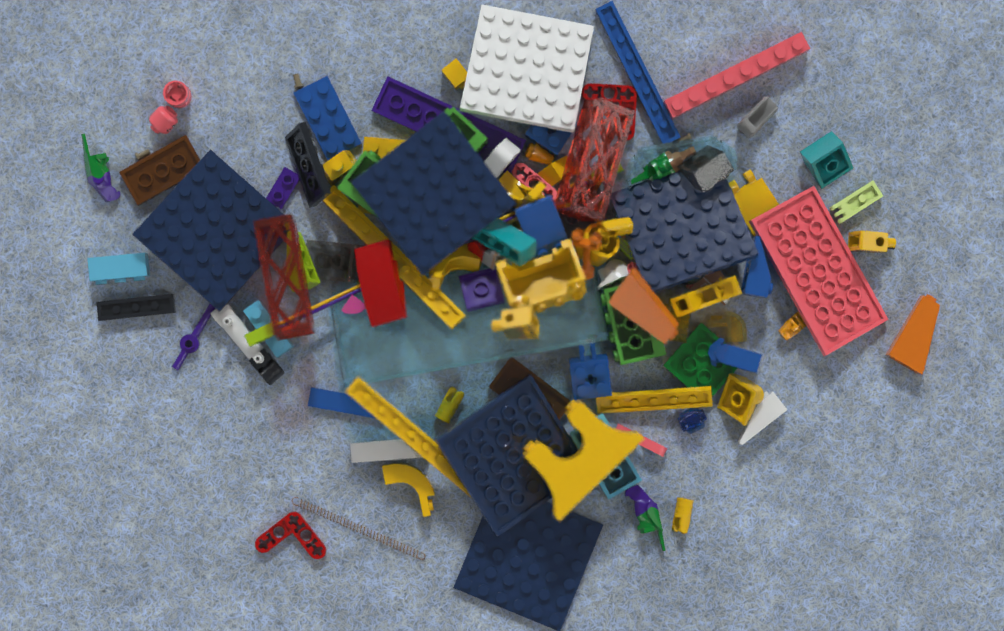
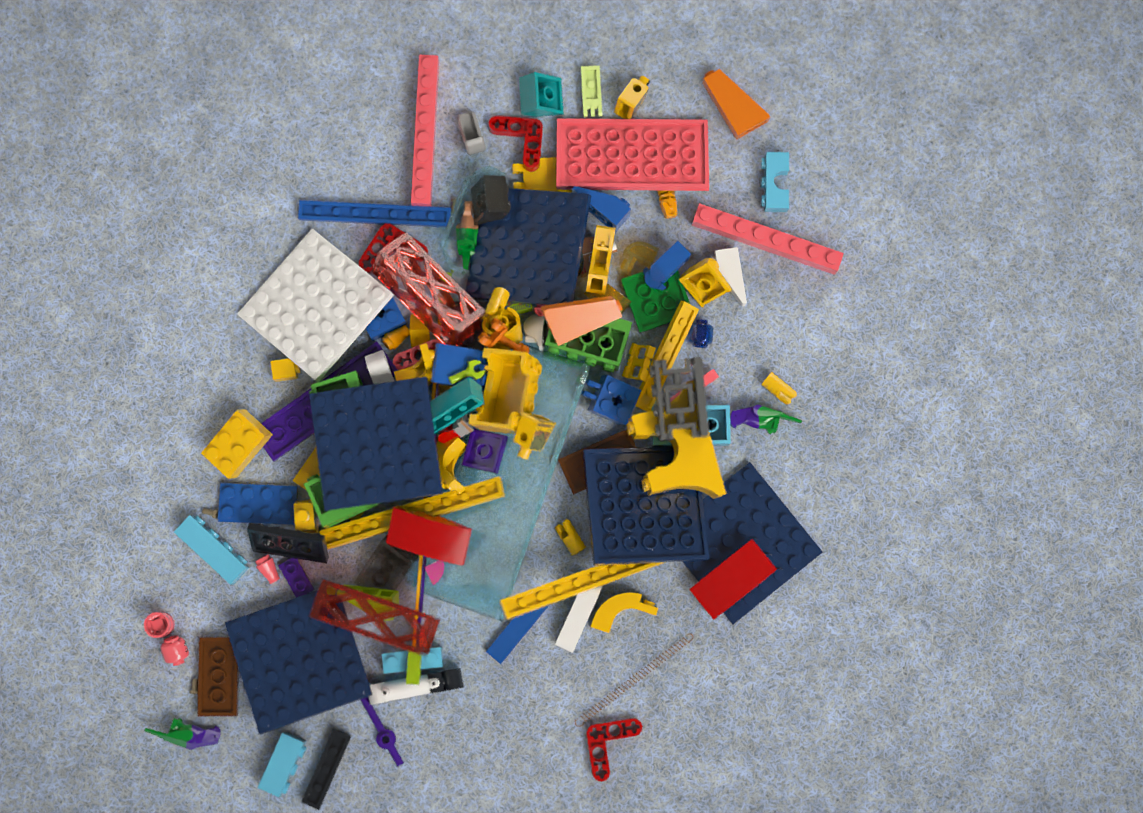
camera: 65 degrees left, 5 degrees down
none -> medium azure brick [174,515,249,585]
none -> yellow brick [201,409,273,479]
none -> coral cone [255,554,280,584]
none -> lime bar [448,360,485,384]
none -> red beam [488,116,543,172]
none -> yellow piece [622,343,656,382]
none -> dark grey fence [650,356,709,441]
none -> red slope [689,539,777,620]
none -> coral brick [692,203,844,275]
none -> medium azure arch [761,152,789,212]

